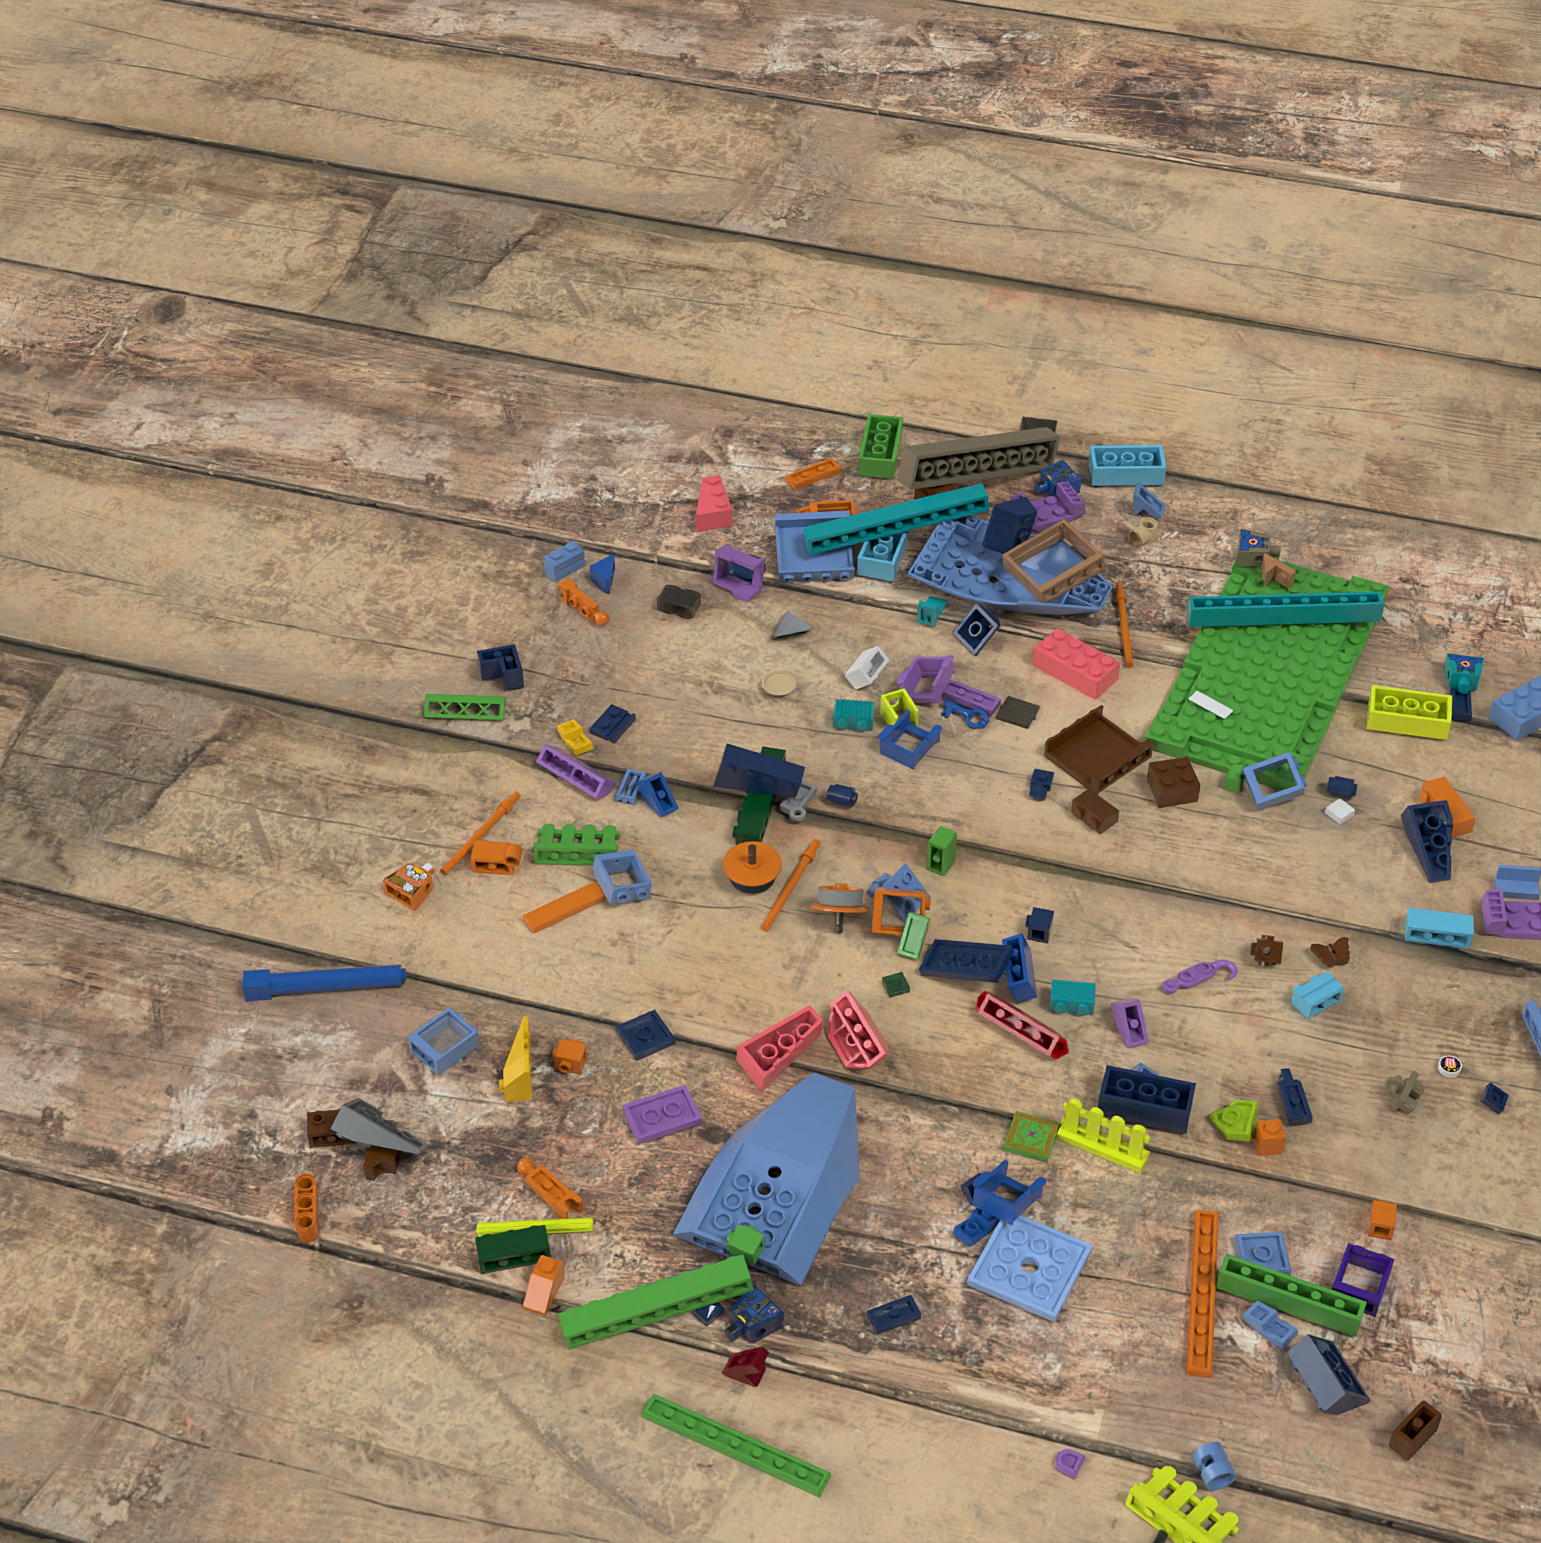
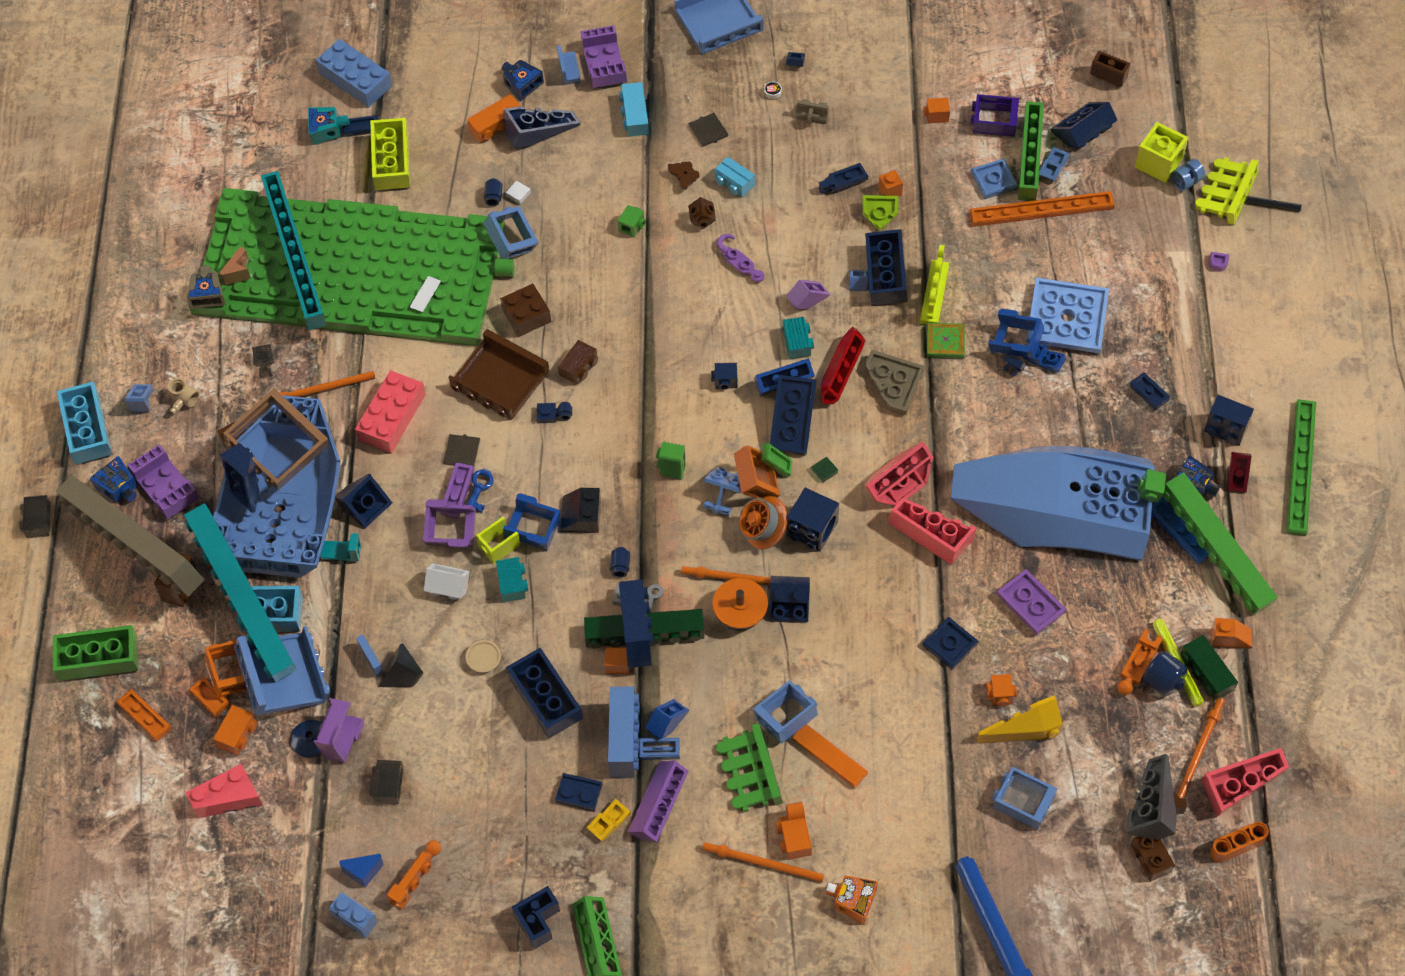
camera: 105 degrees left, 15 degrees up
none -> orange brick [213,705,257,755]
none -> clear smoke plate [252,344,274,378]
none -> medium blue tile [356,635,383,677]
none -> dark blue torso [501,60,544,102]
none -> dark blue brick [506,647,583,739]
none -> black slope [560,487,601,533]
none -> medium blue brick [608,686,640,778]
none -> bright green brick [618,205,646,237]
none -> clear smoke piece [689,113,728,147]
none -> dark blue slope [769,576,810,622]
none -> dark blue brick [786,487,839,552]
none -> dark tan plate [865,350,925,415]
none -> neon yellow brick [1135,122,1189,183]
none -> dark blue head [1143,651,1188,696]
none -> orange bar [1176,698,1225,798]
none -> coral wedge [1200,748,1289,817]
none -> dark blue brick [1204,395,1254,446]

